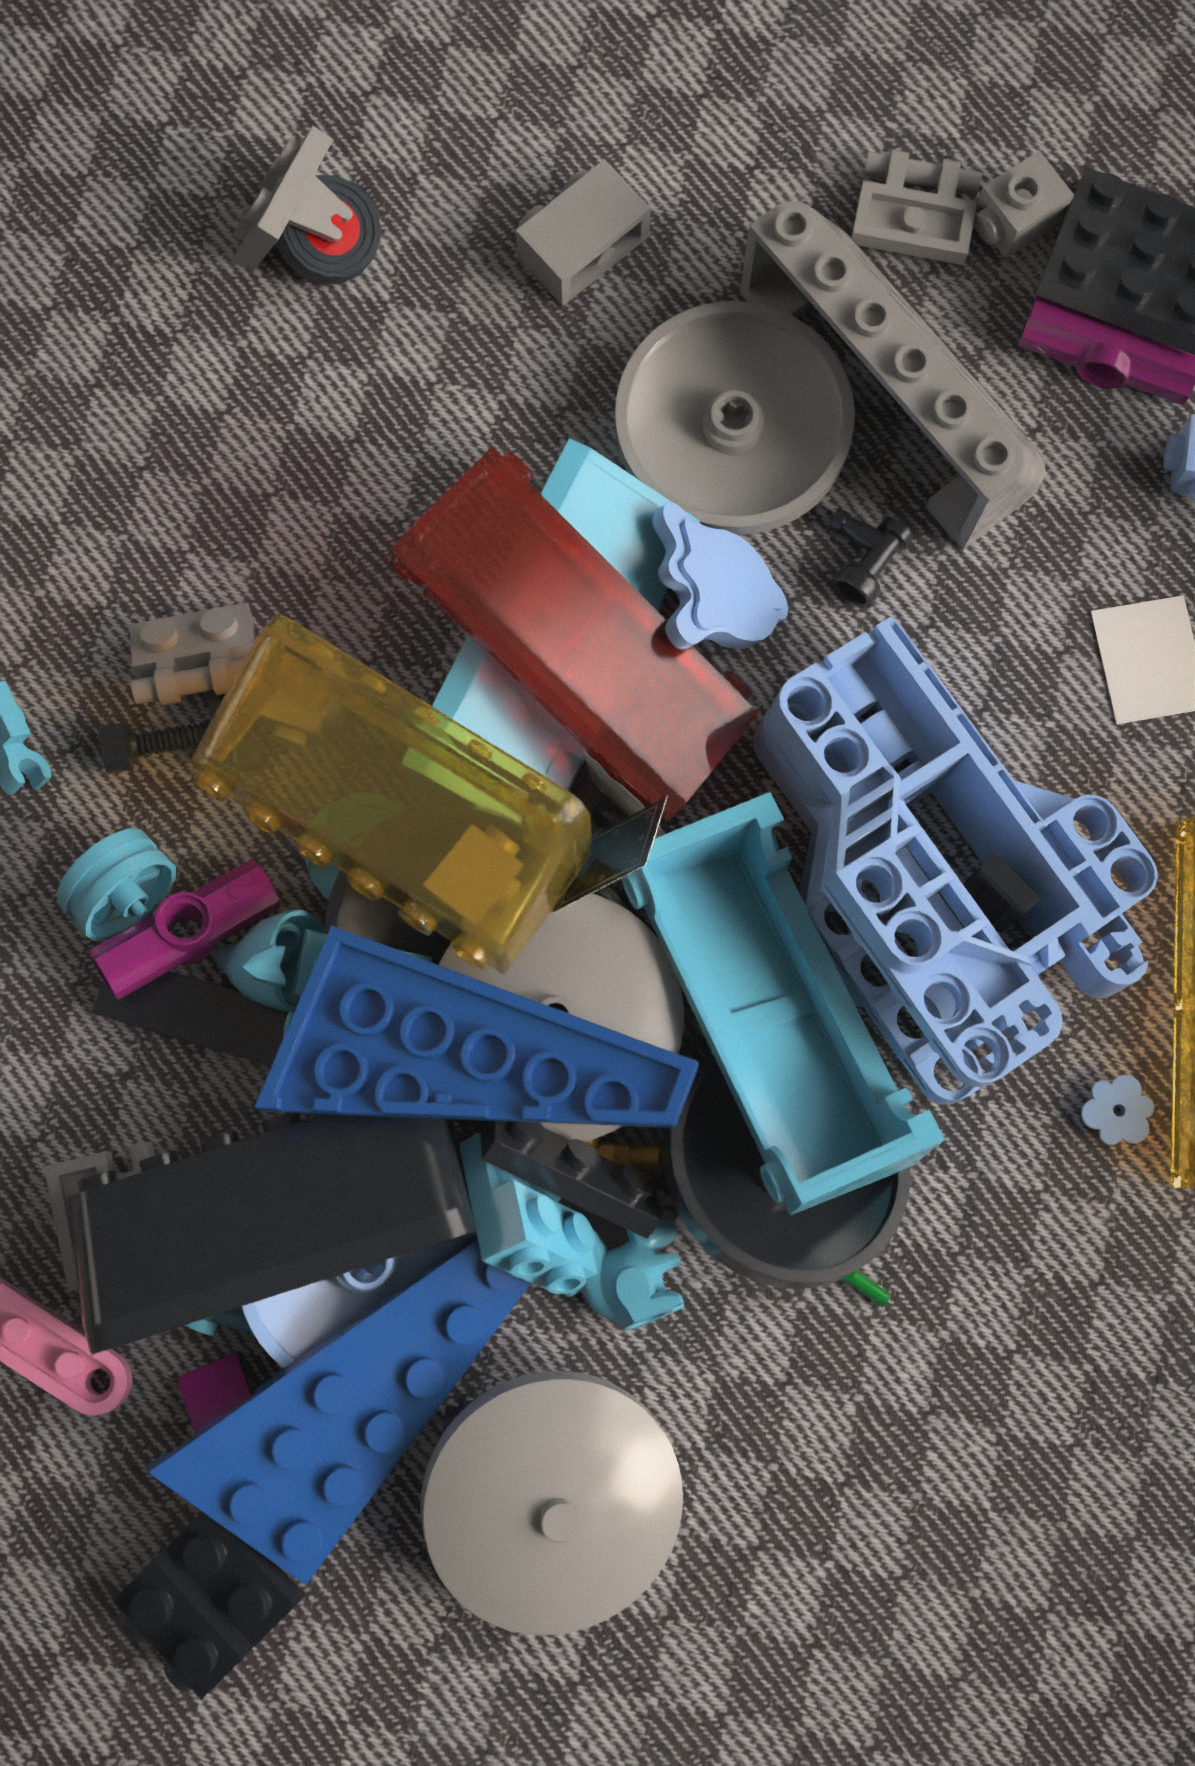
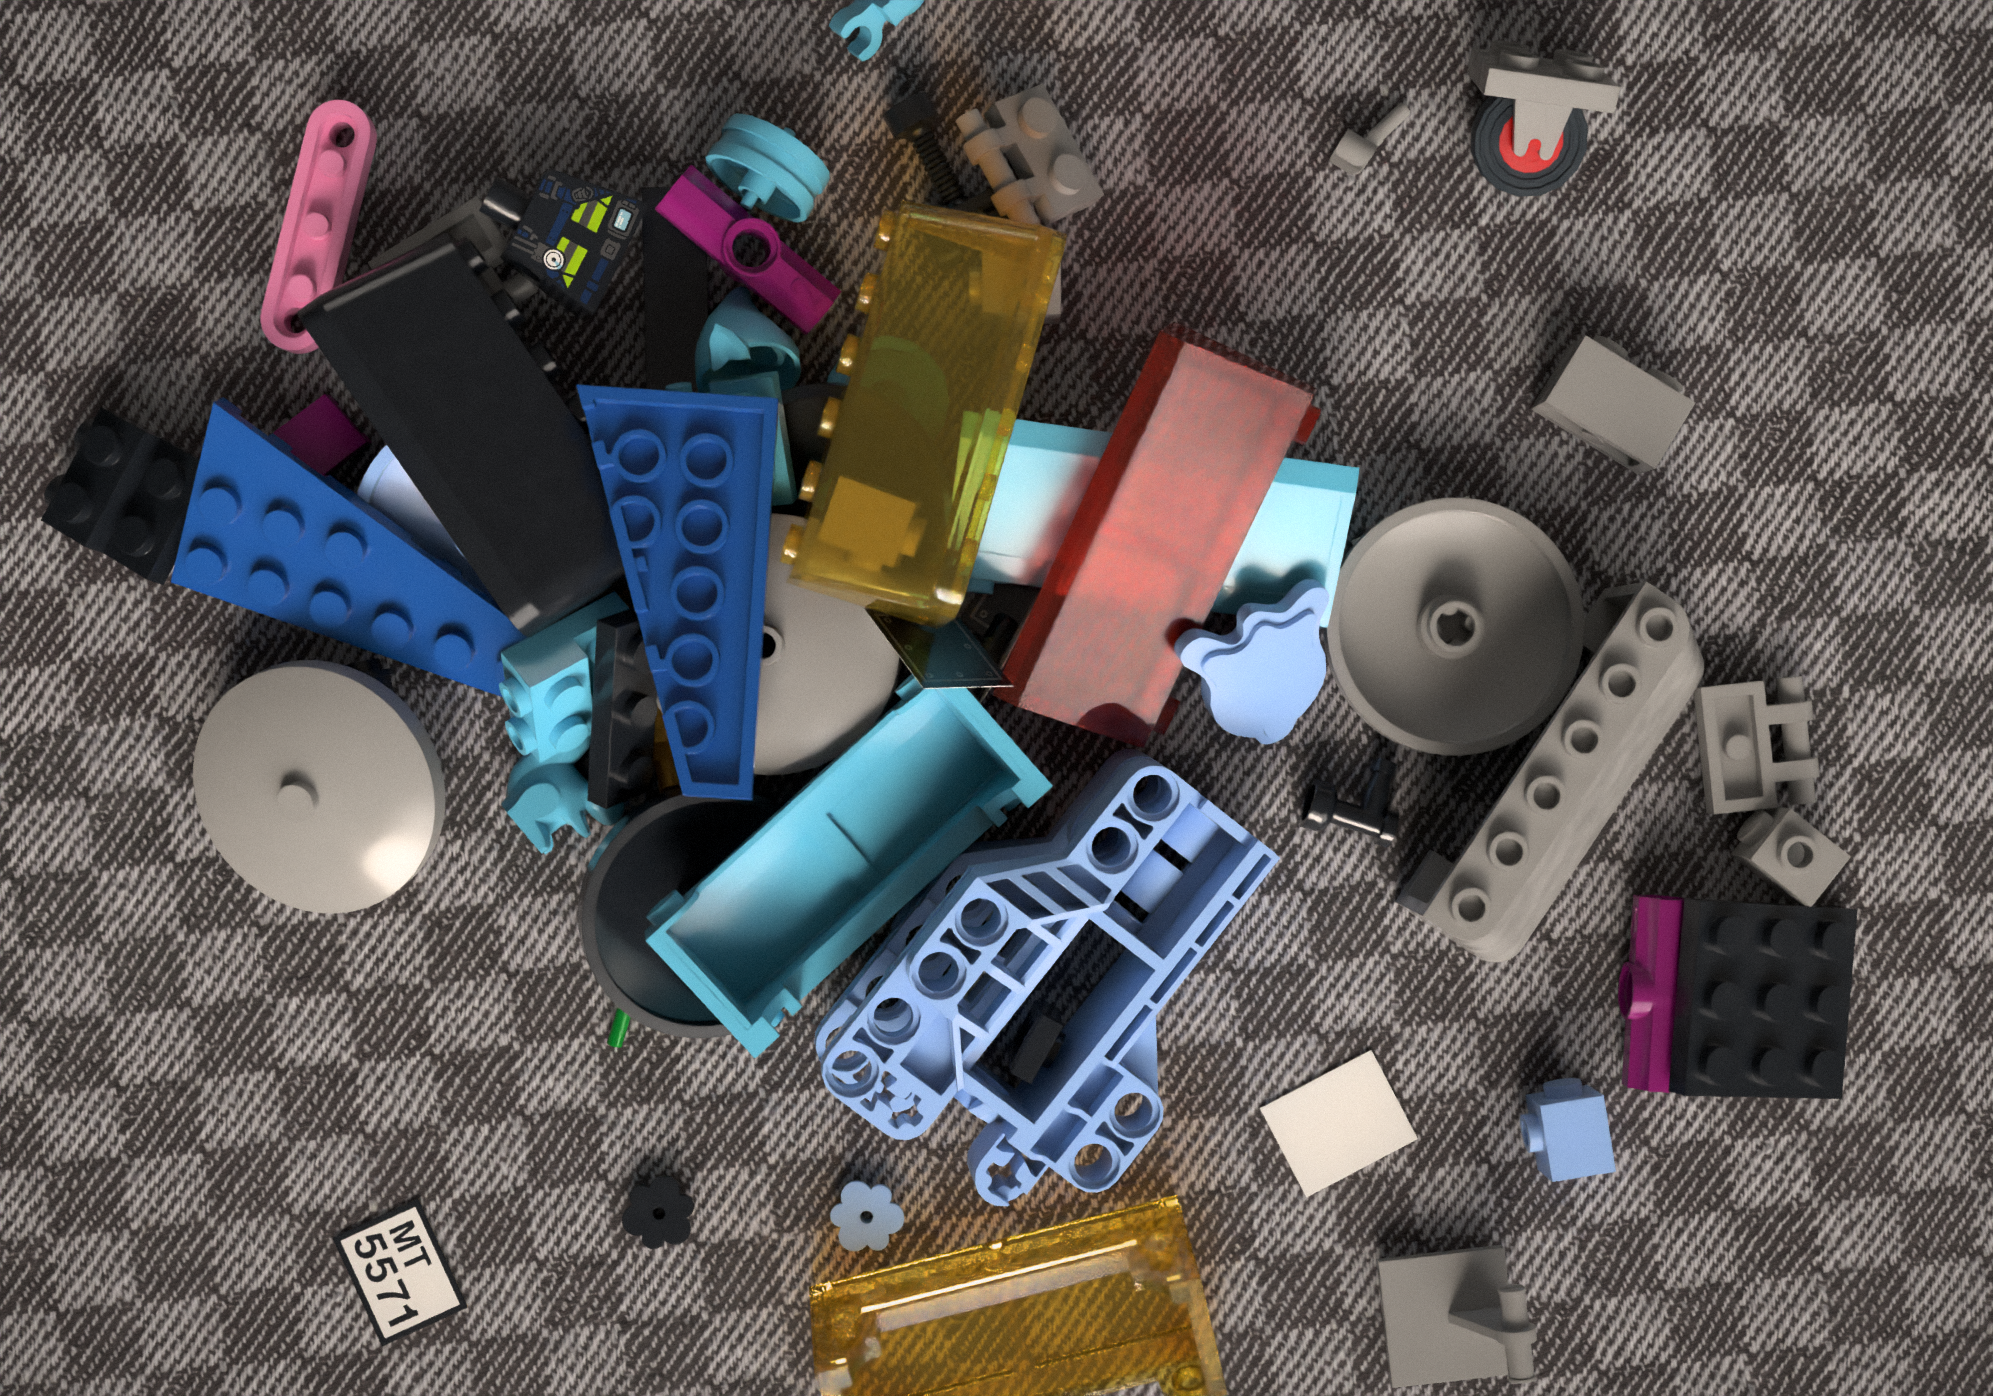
camera: 75 degrees right, 10 degrees up
none -> white sticker [332,1198,468,1347]
none -> torso [479,169,648,321]
none -> black plant [622,1175,695,1249]
none -> light grey hand [1329,103,1410,175]

